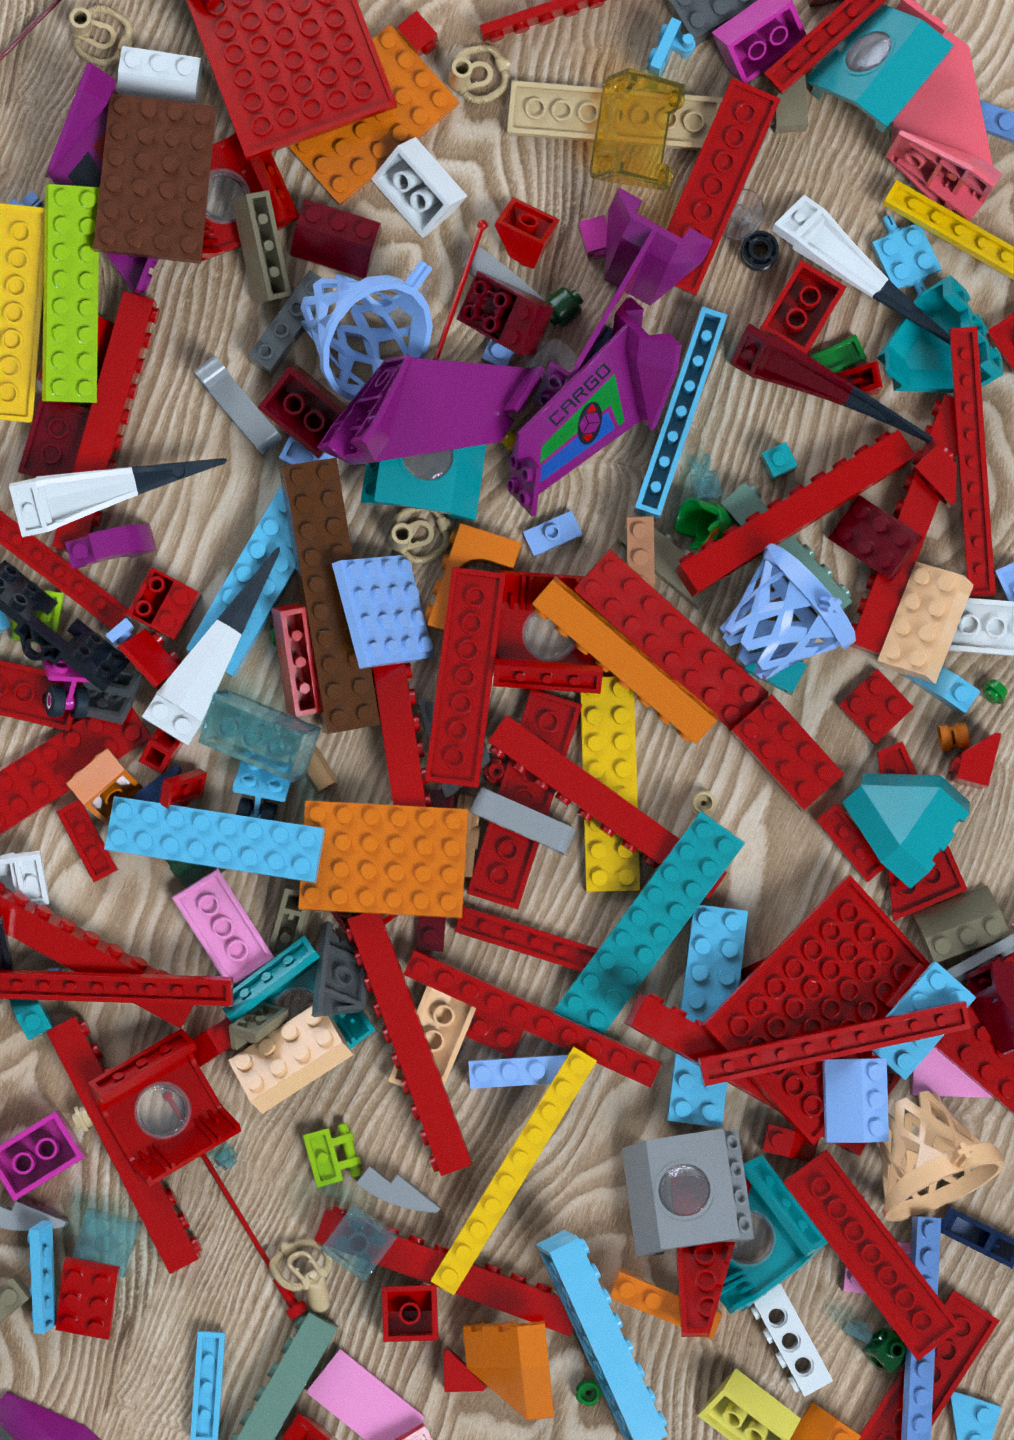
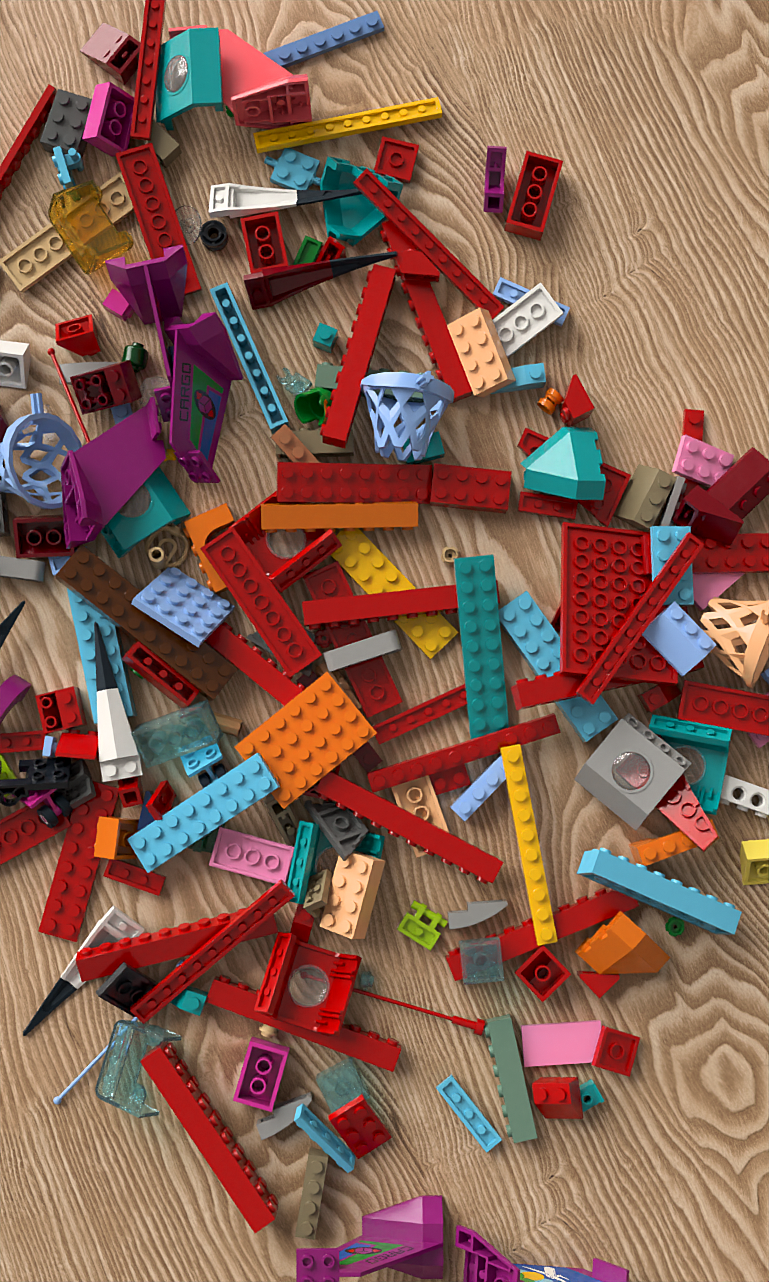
camera: 45 degrees left, 0 degrees up
tan piece [269,1238,333,1313] -> none
light blue plate [523,510,582,557] -> none
dark red plate [828,495,923,581] -> none
red plate [838,668,914,745] -> none
green plate [982,679,1008,704] -> none

